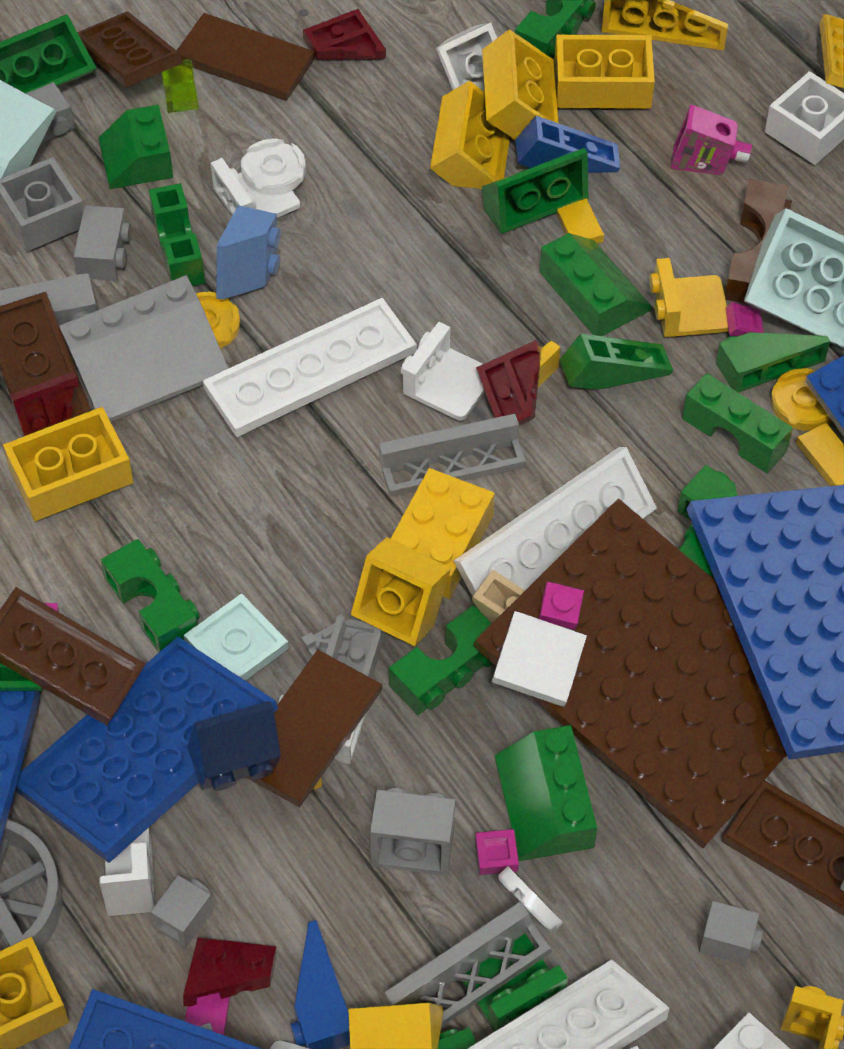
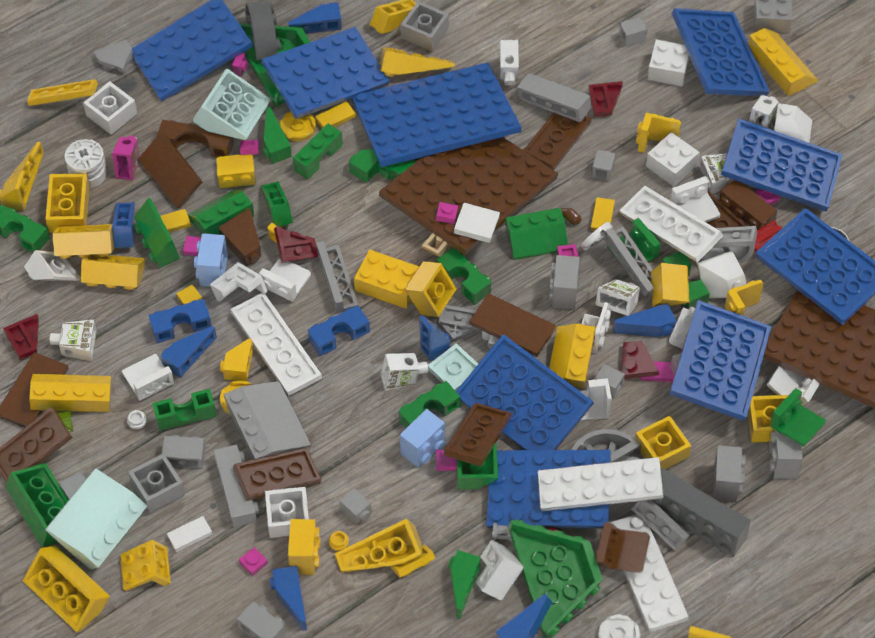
camera: 90 degrees left, 0 degrees up
yellow brick [3,406,134,522] -> none
dark red wing [9,371,78,437] -> none
green slope [98,104,173,189] -> none
dark blue slope [187,700,281,791] -> none
medium blue slope [216,205,281,300] -> none
white tile [241,138,306,195] -> none
white plate [454,447,657,597] -> none
none -> yellow slope [30,374,111,412]
none -> white torso [50,320,97,361]
none -> white wheel [65,139,107,188]
none -> white plate [127,410,147,429]
none -> reddish brown tile [138,132,203,209]
none -> blue arch [148,299,212,343]
none -> blue slope [160,326,217,378]
none -> yellow tile [176,285,202,305]
none -> dark pink tile [183,236,201,256]
none -> light blue brick [194,234,228,287]
none -> white panel [210,262,268,302]
none -> reddish brown slope [218,208,261,267]
none -> yellow slope [220,339,253,381]
none -> blue arch [308,306,370,357]
none -> white torso [381,353,428,391]
none -> light blue brick [400,409,445,468]
none -> blue slope [419,315,451,362]
none -> yellow slope [549,323,596,389]
none -> reddish brown arm [561,208,582,225]
none -> white bracket [582,302,611,354]
none -> yellow tile [591,197,615,231]
none -> white torso [596,280,640,316]

